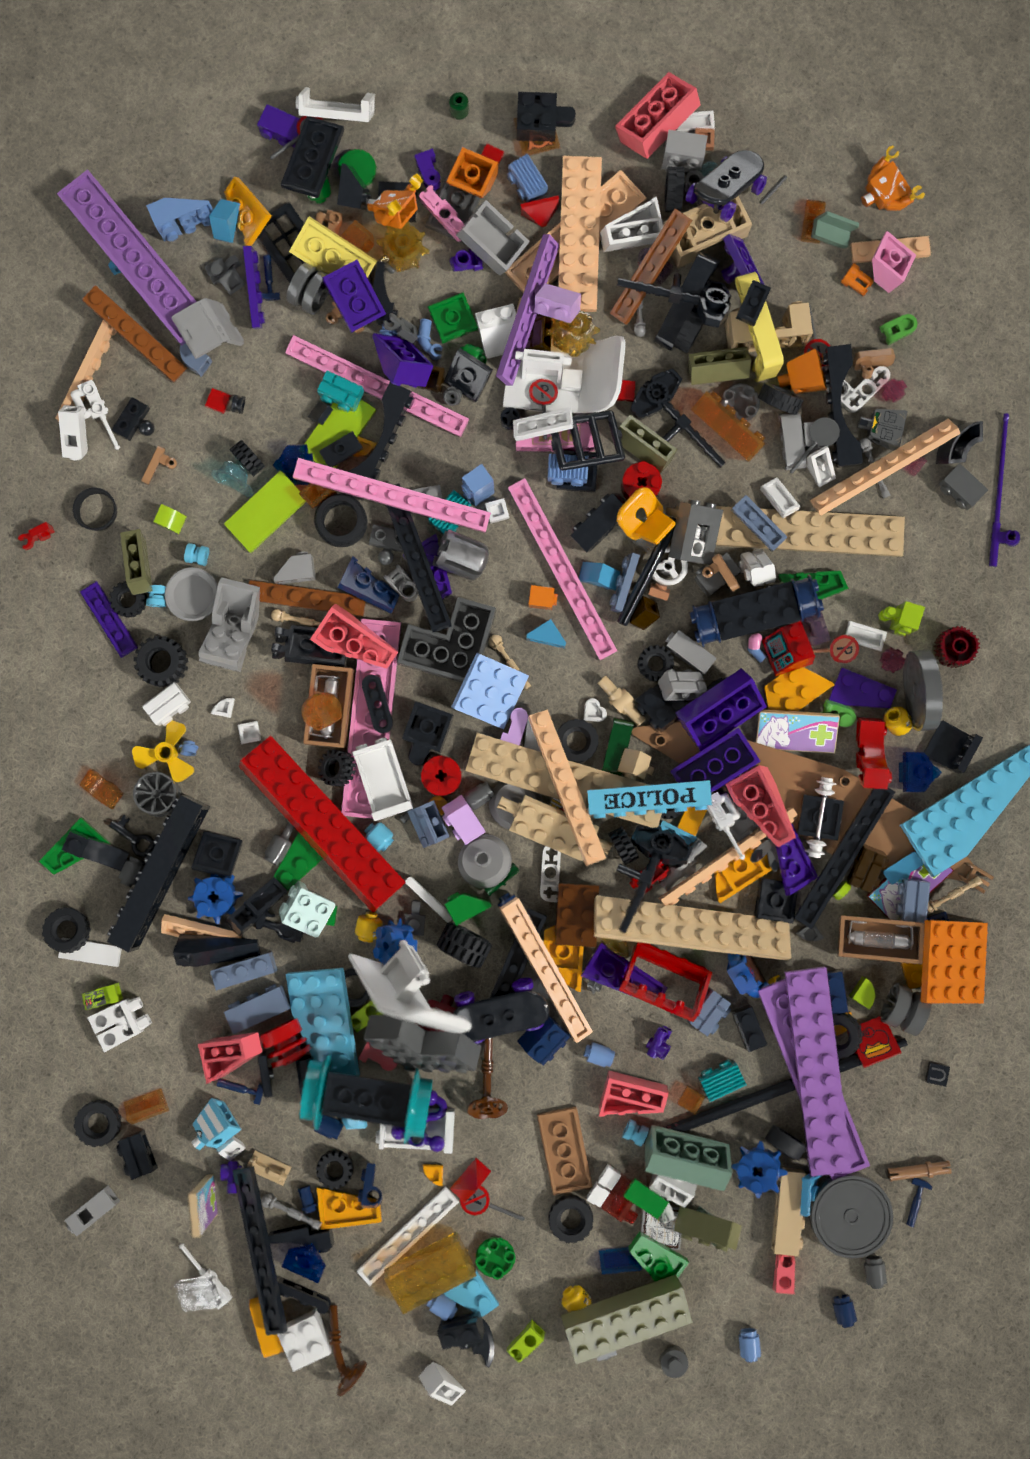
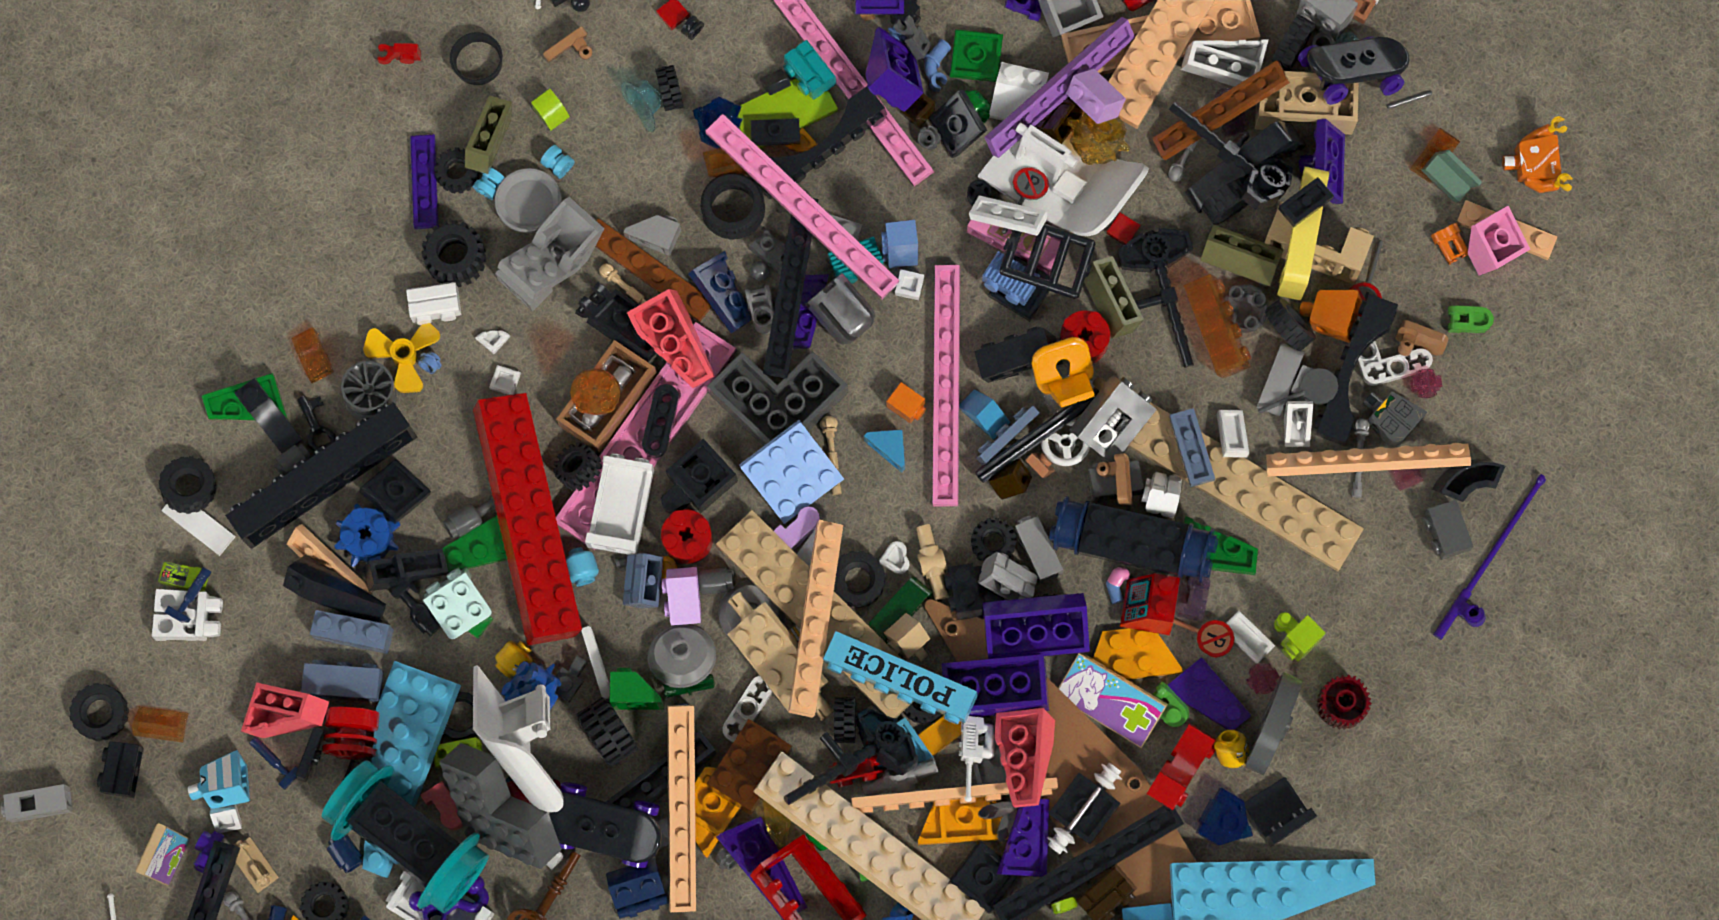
camera: 30 degrees right, 10 degrees down
lime tile [224,470,308,553] -> none
none -> dark blue piece [164,567,212,623]

